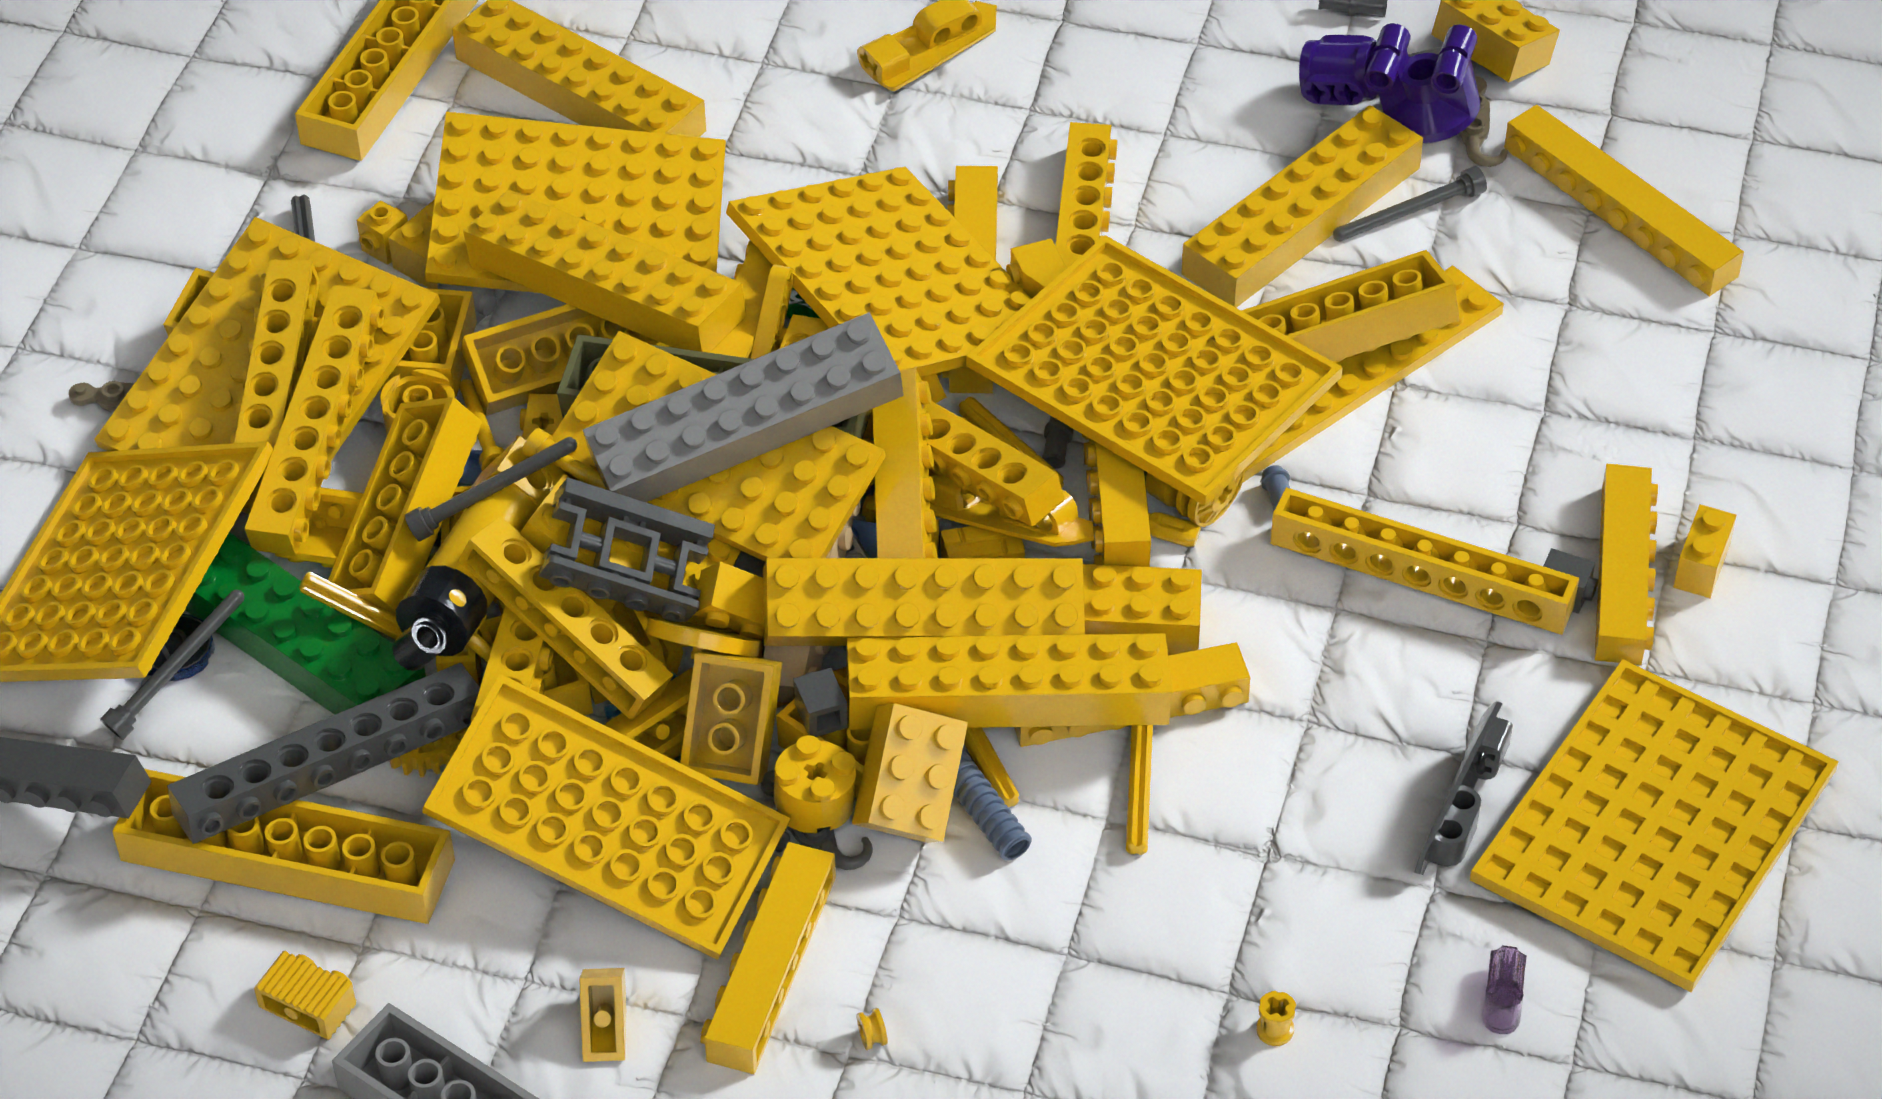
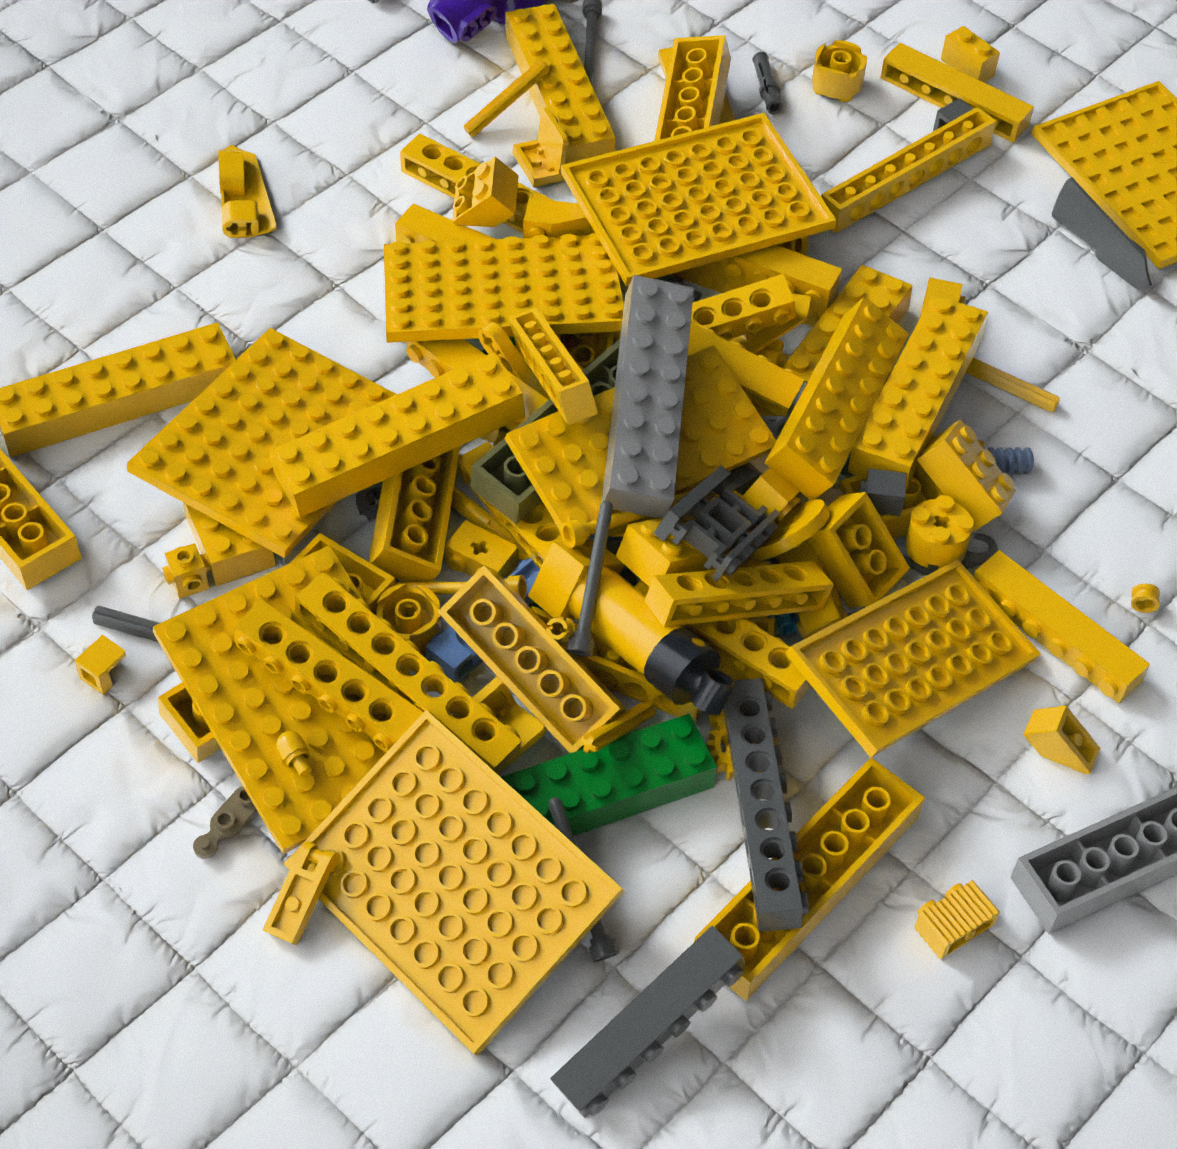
camera: 65 degrees left, 5 degrees up
none -> yellow panel [74,634,126,695]
none -> yellow plate [262,841,339,946]
none -> yellow cylinder [276,731,312,777]
none -> yellow slope [452,157,519,227]
none -> yellow axle [463,59,550,137]
none -> yellow brick [508,307,598,425]
none -> yellow bracket [512,107,570,187]
none -> yellow pin [546,617,578,643]
none -> dark grey pin [752,52,783,114]
none -> yellow brick [812,40,867,102]

